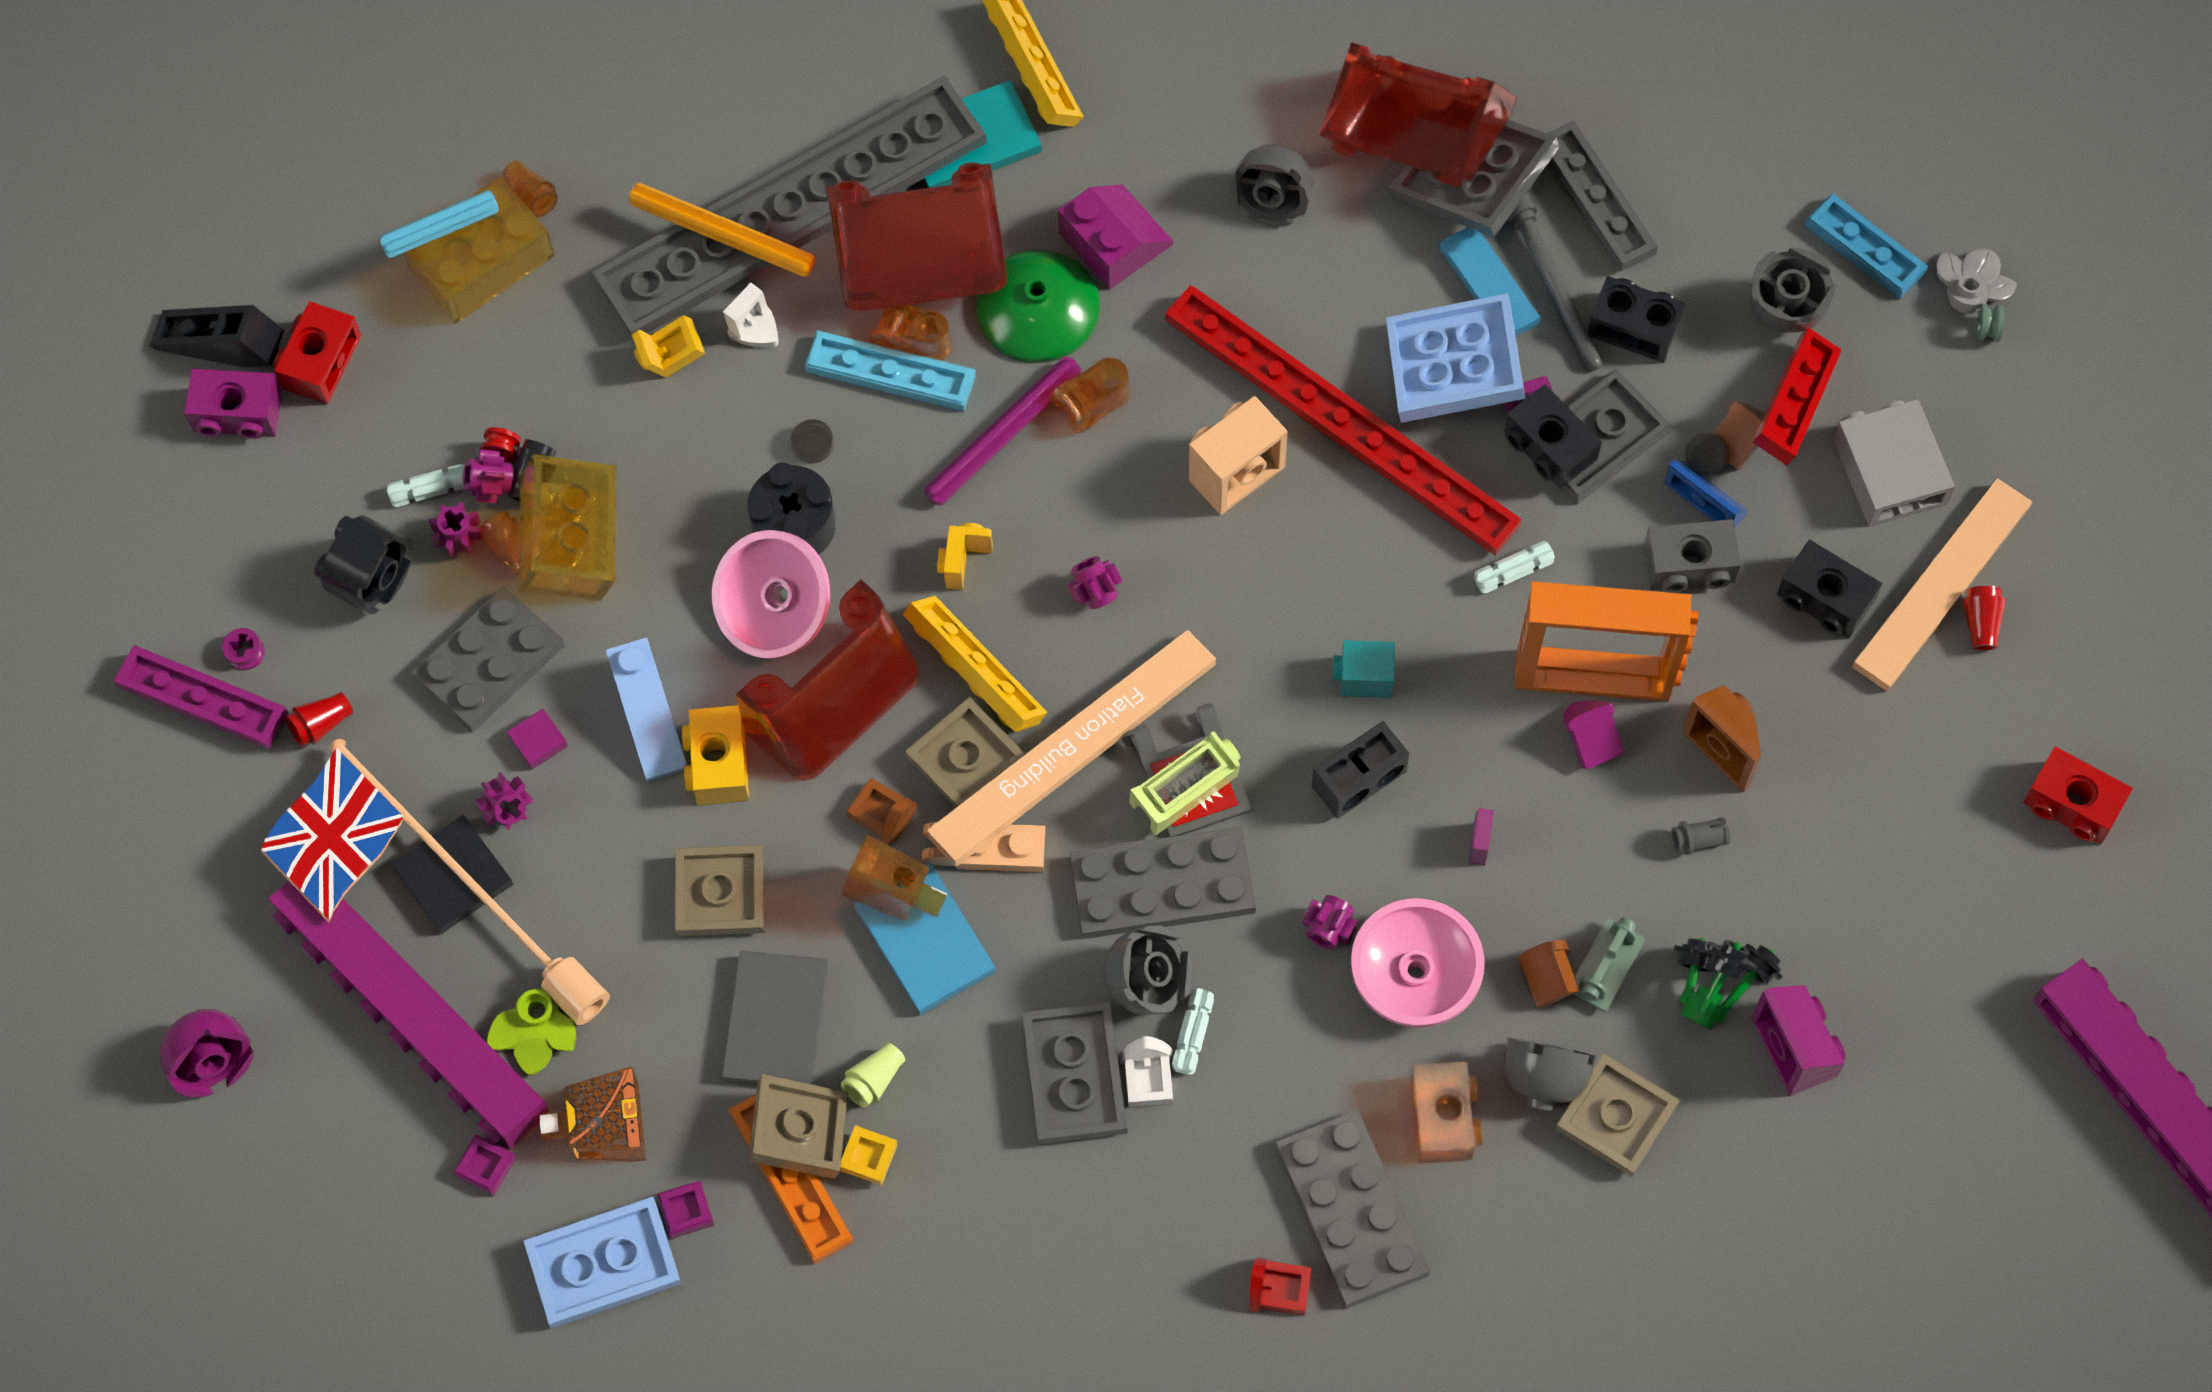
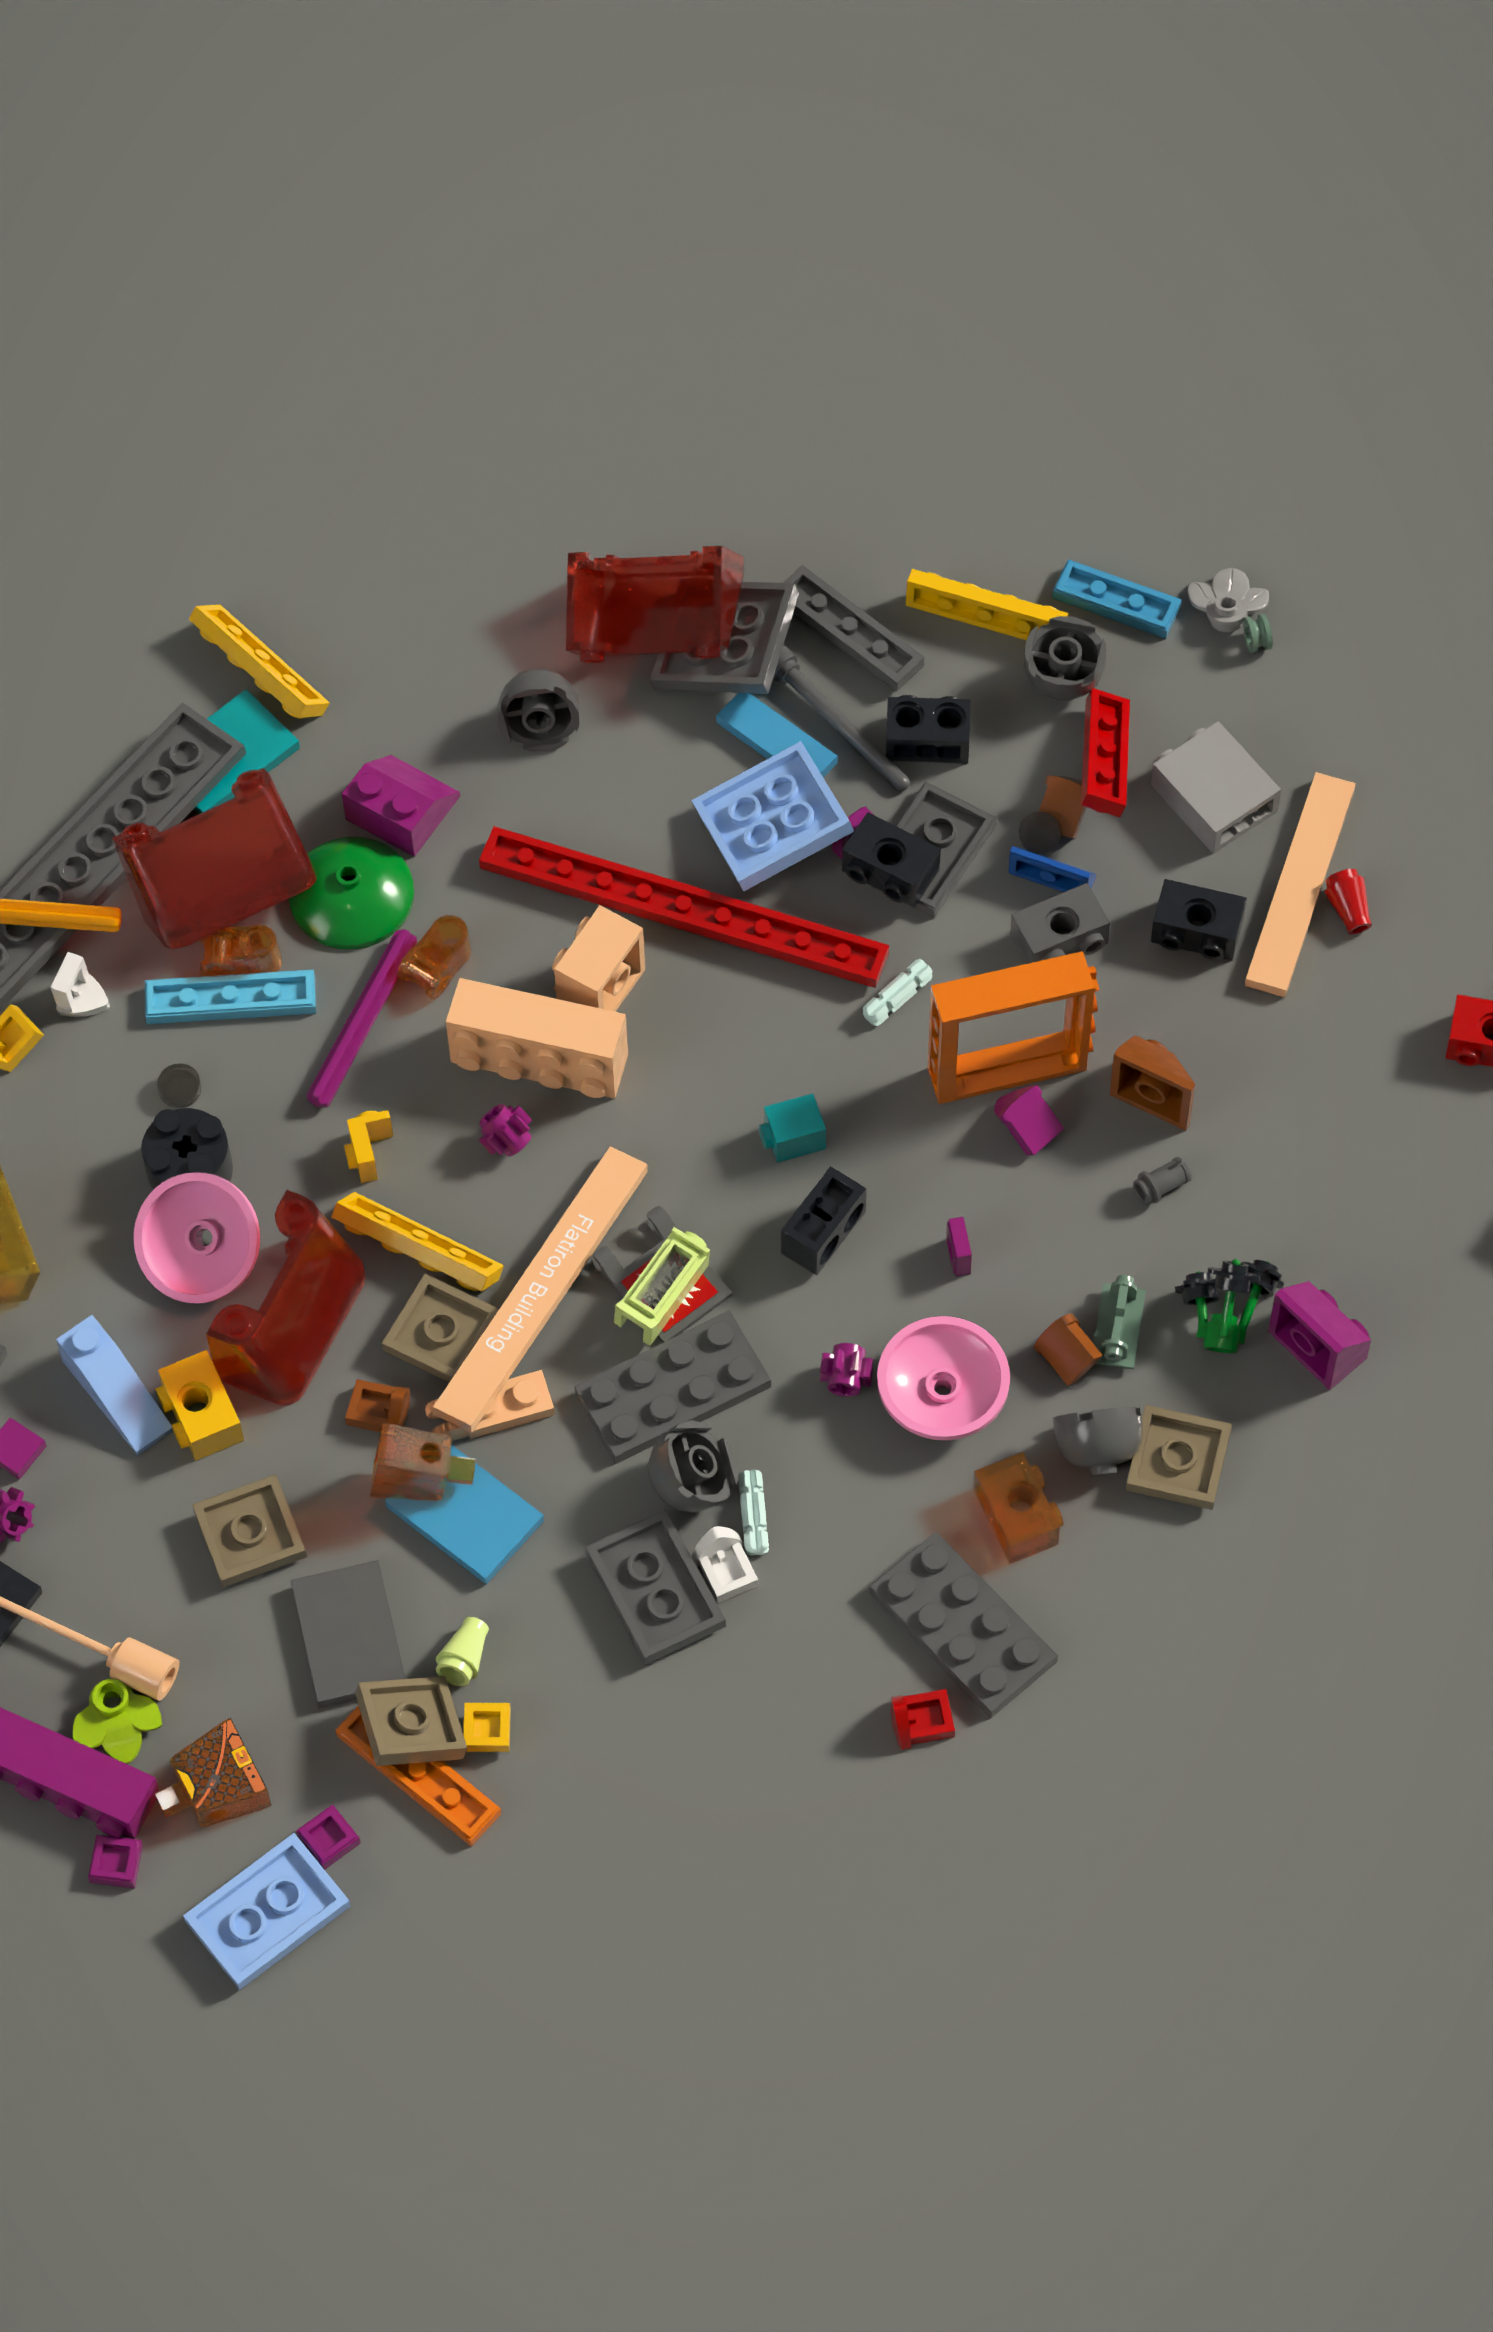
camera: 20 degrees left, 5 degrees down
none -> light nougat brick [446,978,628,1099]
none -> yellow plate [905,569,1068,640]

